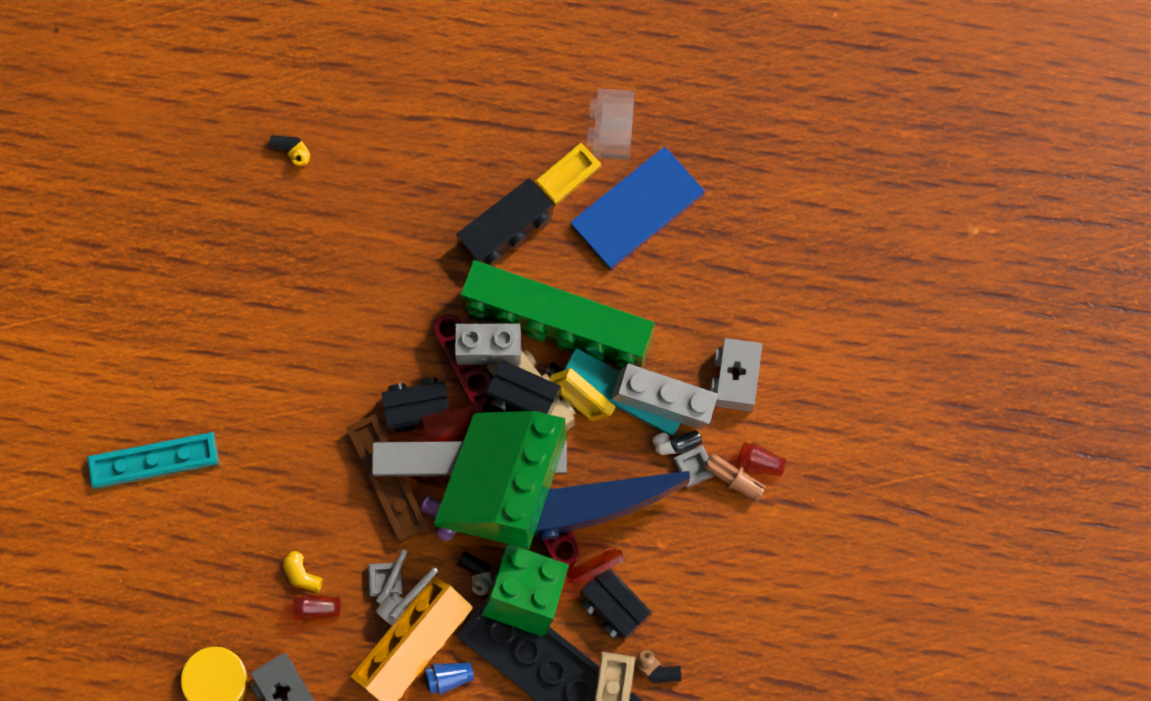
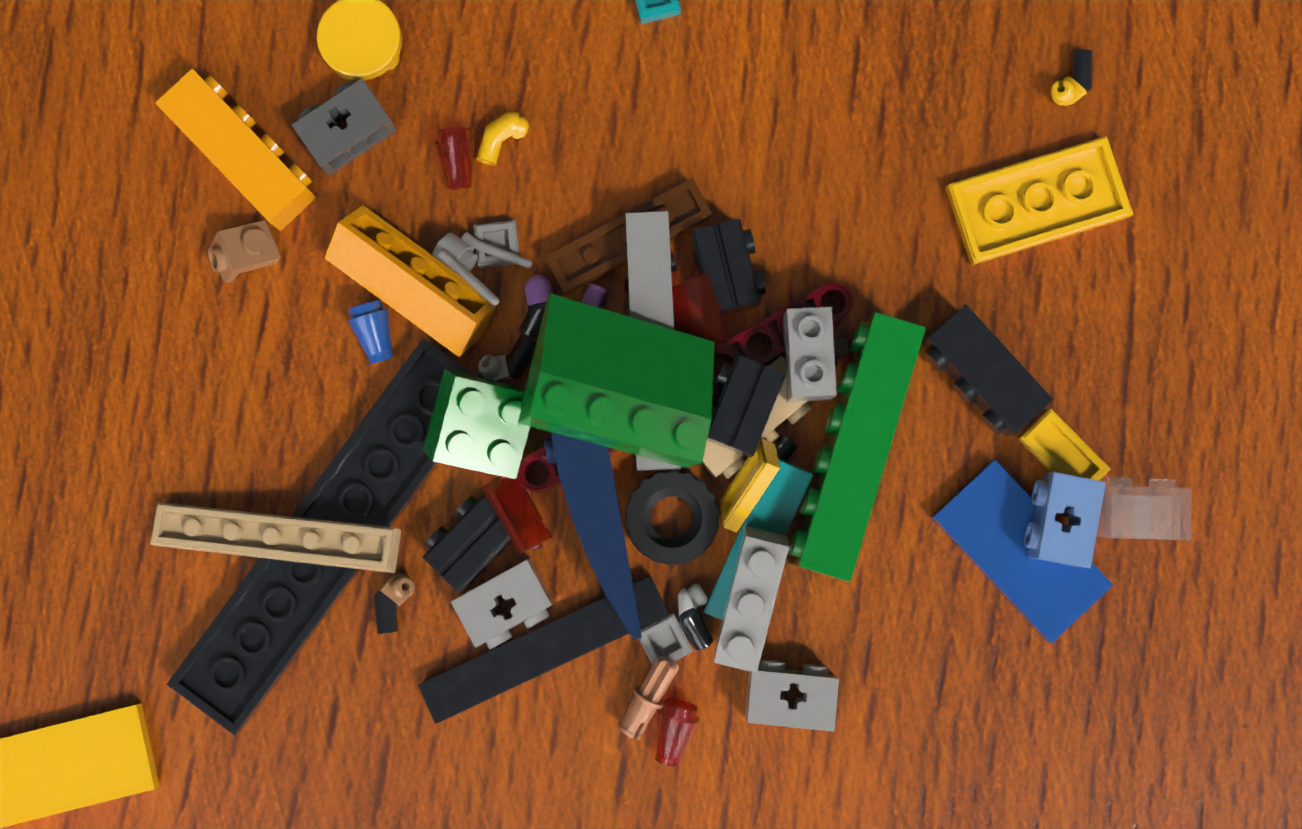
camera: 90 degrees right, 10 degrees up
none -> black tile [418,576,669,724]
none -> light grey brick [451,559,555,649]
none -> arm [519,275,554,338]
none -> black tyre [625,470,719,565]
none -> yellow tile [945,136,1133,266]
none -> medium blue brick [1024,472,1106,569]

